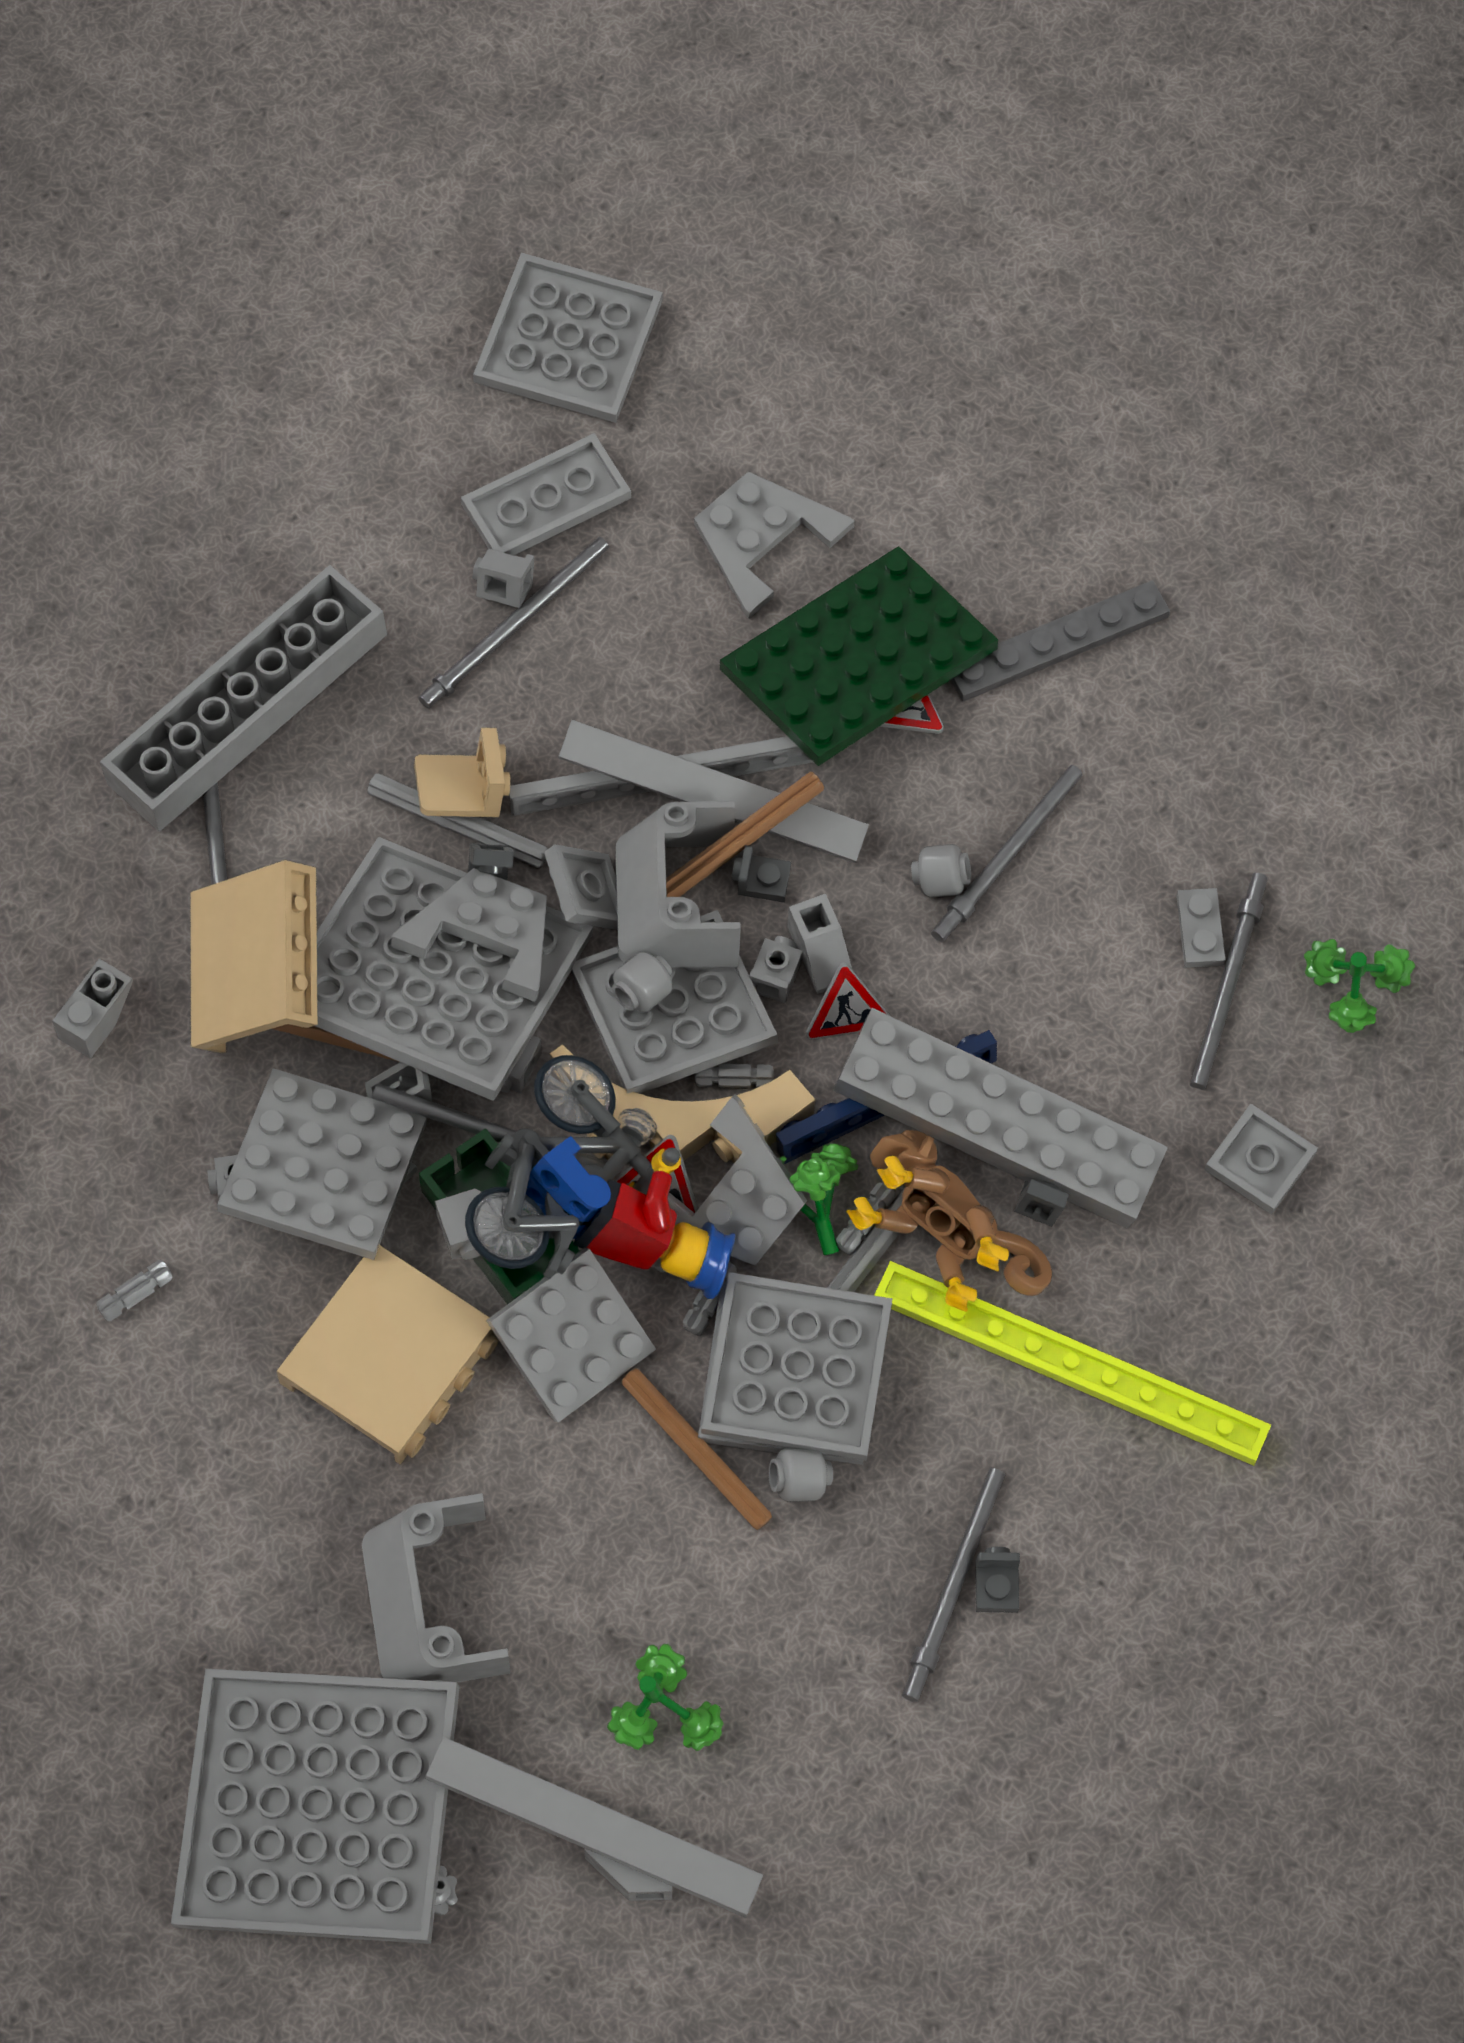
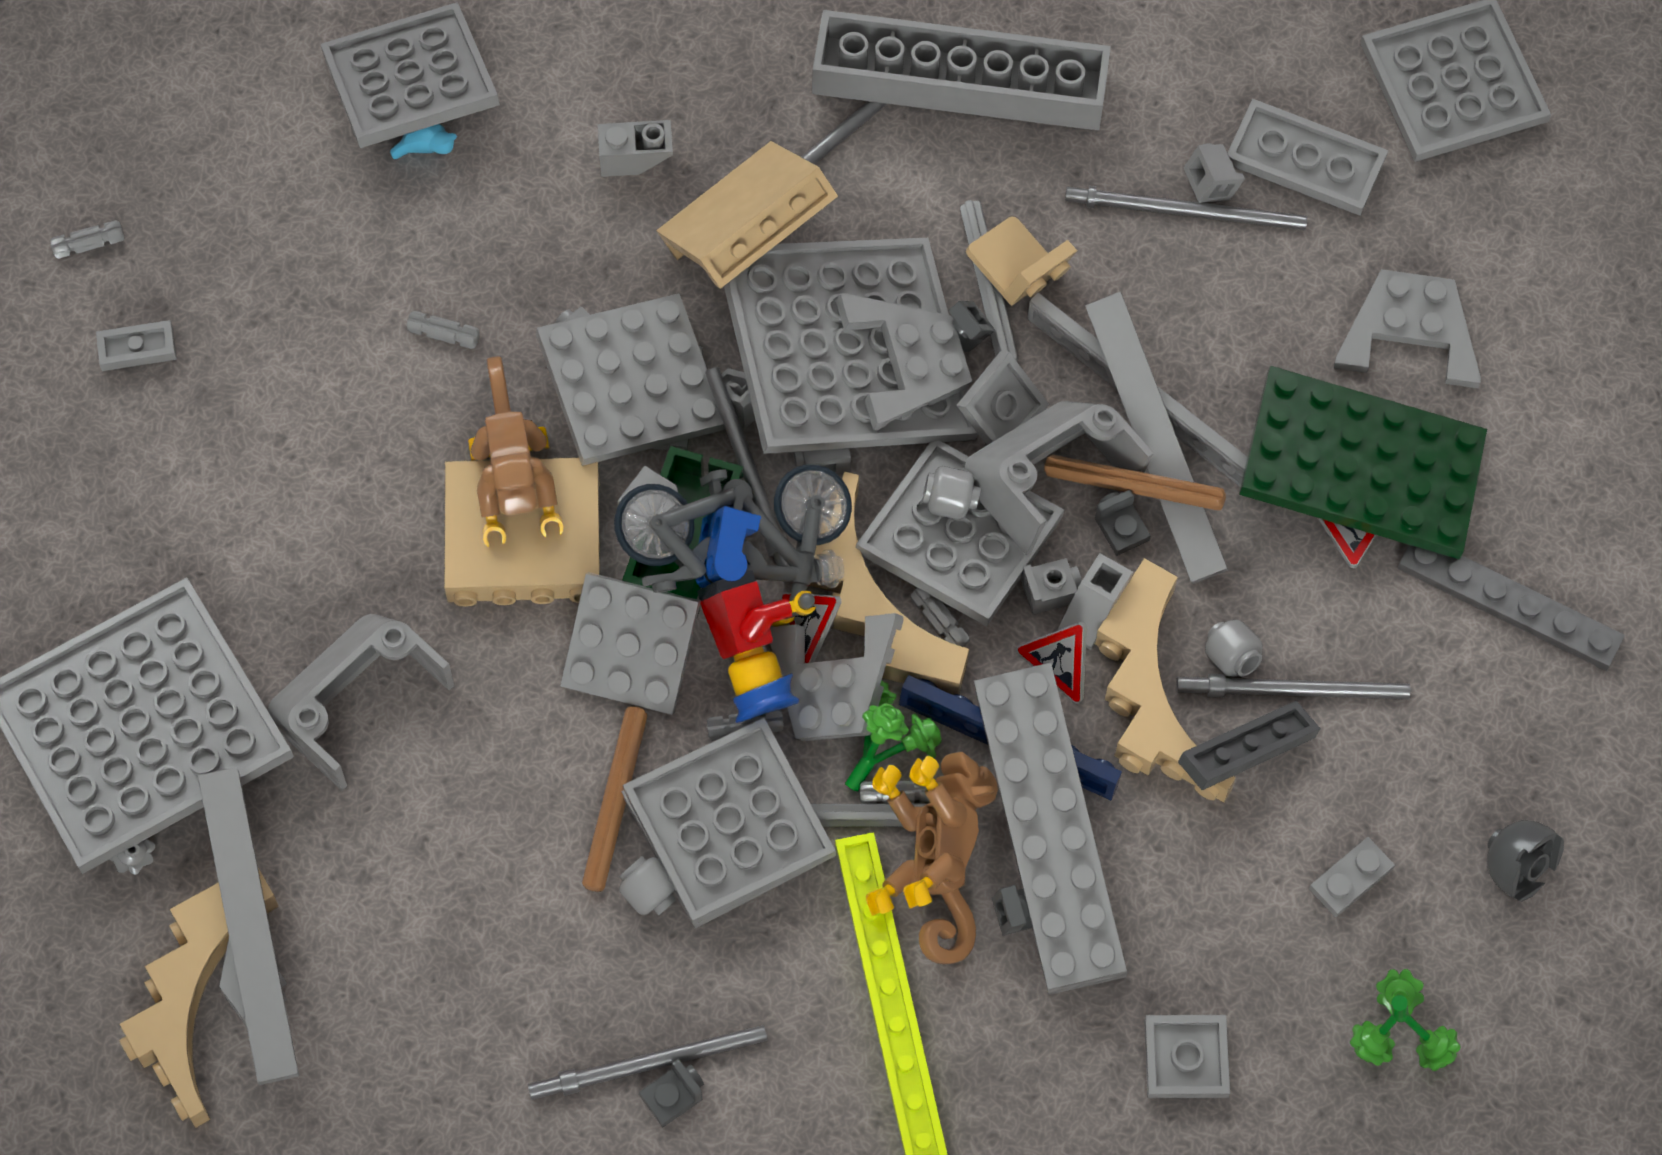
camera: 55 degrees right, 0 degrees up
bright green plant [607,1644,723,1751] -> none
flat silver bar [1190,873,1268,1090] -> none
none -> tan arch [119,868,279,1128]
none -> medium nougat animal [468,356,563,547]
none -> tan arch [1095,558,1236,802]
none -> dark grey plate [1178,701,1321,790]
none -> dark grey cylinder [1487,820,1564,901]

